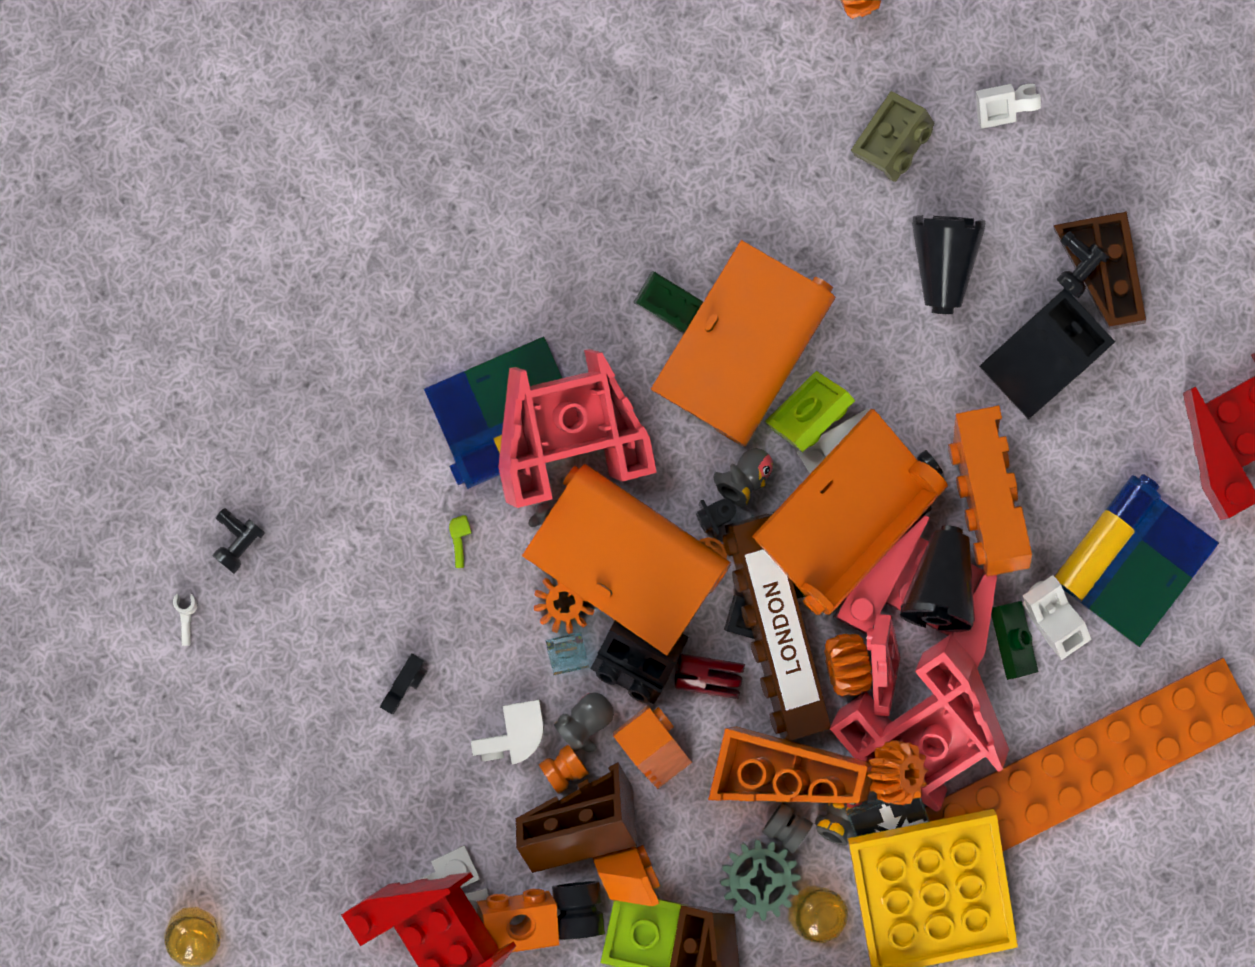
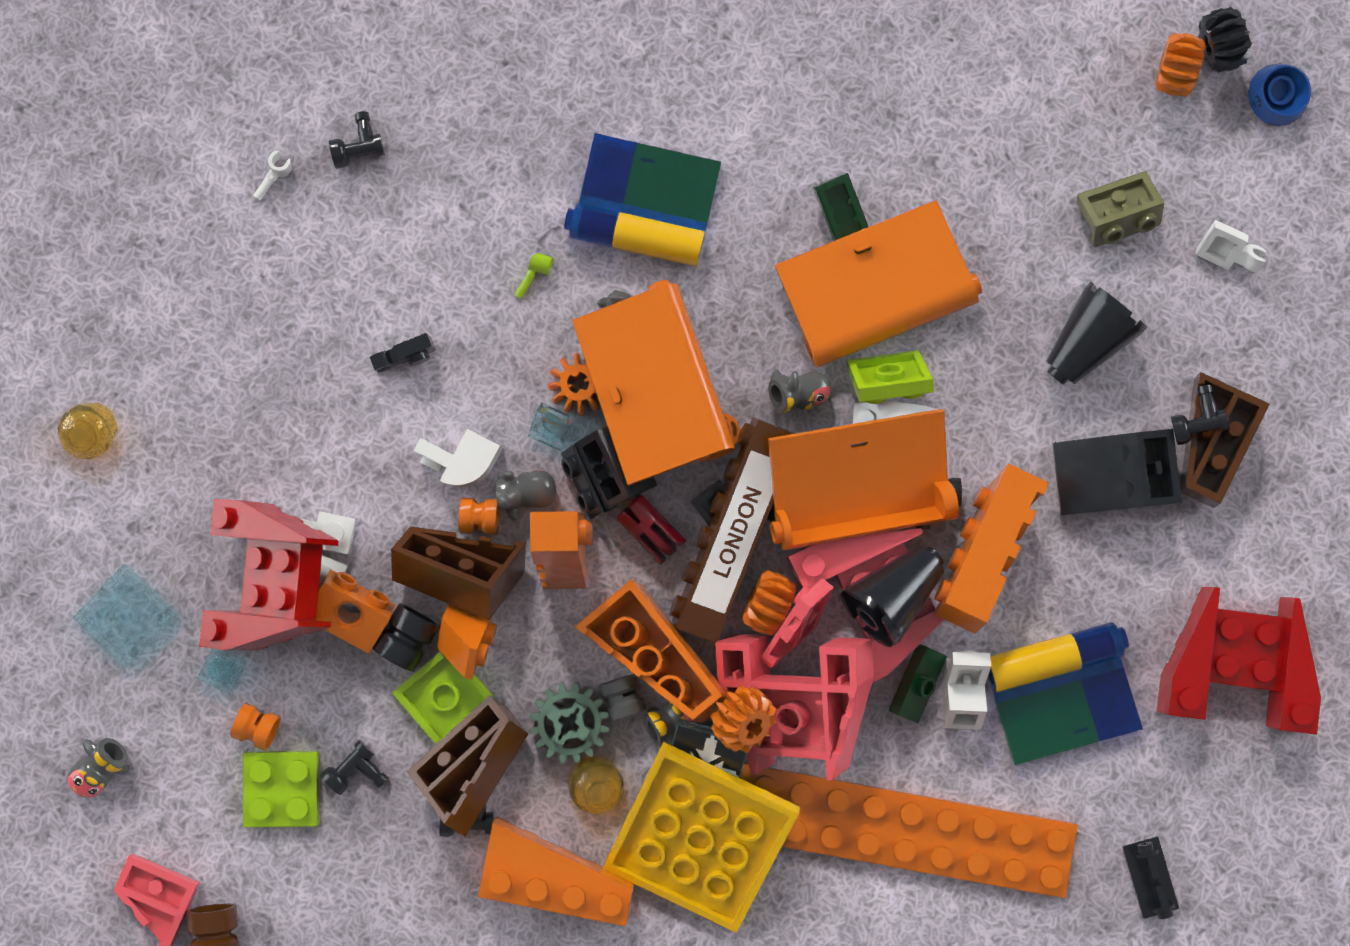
camera: 40 degrees right, 0 degrees up
coral wedge [498,349,657,508] -> none
black hinge [696,499,736,537] -> none

